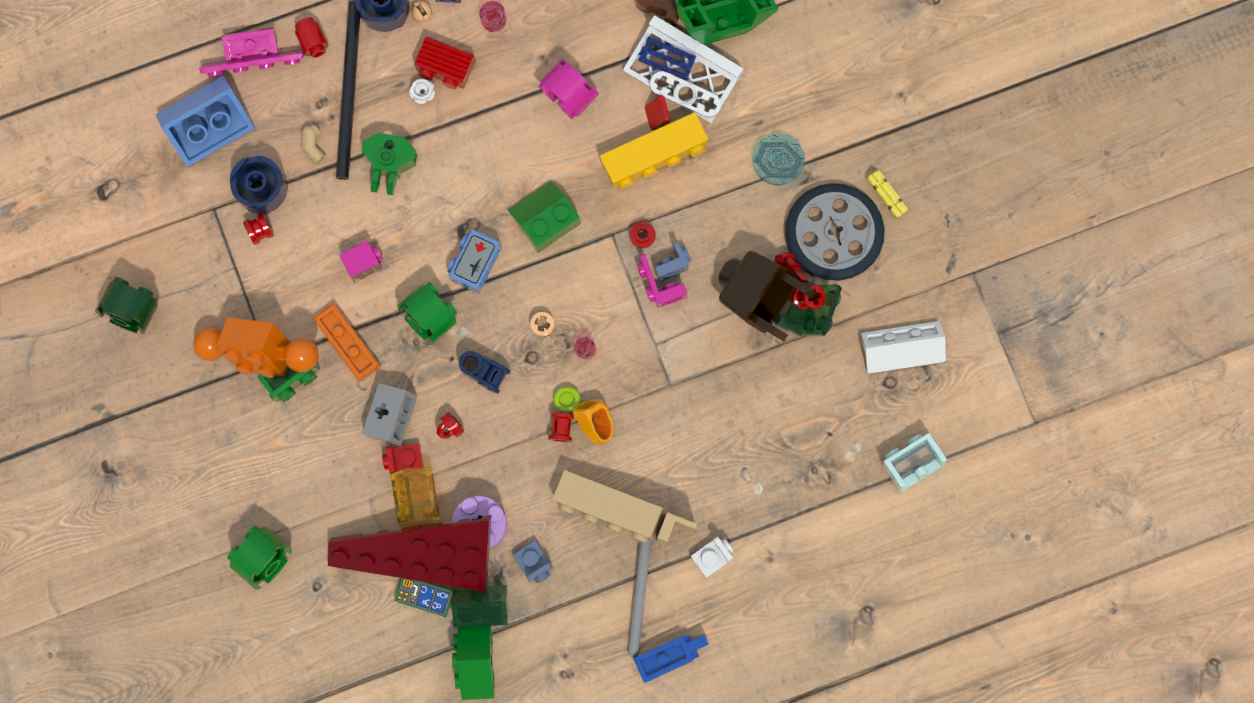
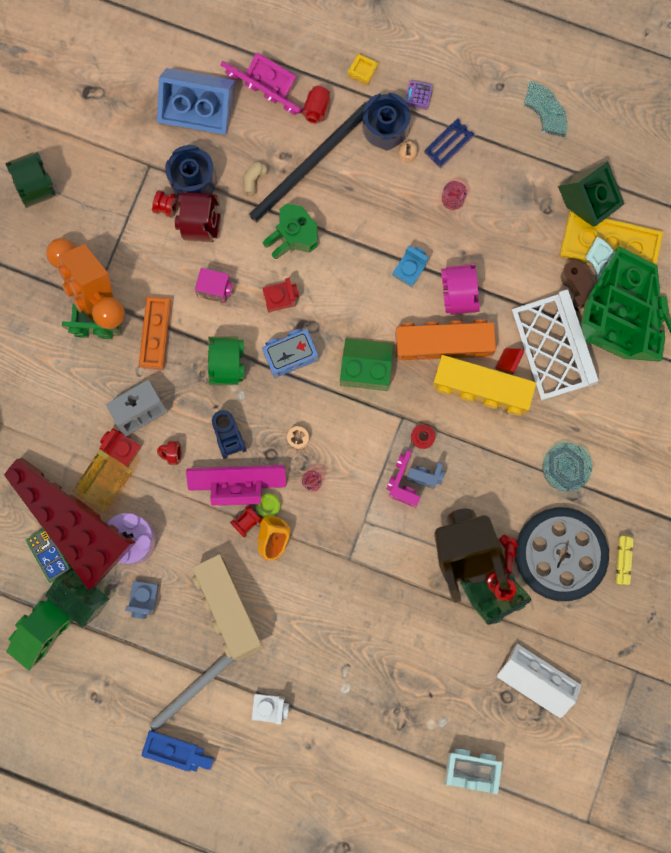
camera: 40 degrees right, 0 degrees up
white plate [409,79,435,104] -> none
red brick [414,36,476,89] -> none
clear blue tile [638,37,697,81] -> none
white beam [650,71,722,118] -> none
tan panel [657,512,698,545] -> none
none -> dark red brick [175,192,221,243]
none -> dark pink bracket [186,465,286,506]
none -> red bracket [262,277,299,313]
none -> dark azure bracket [392,246,429,288]
none -> orange brick [395,320,496,361]

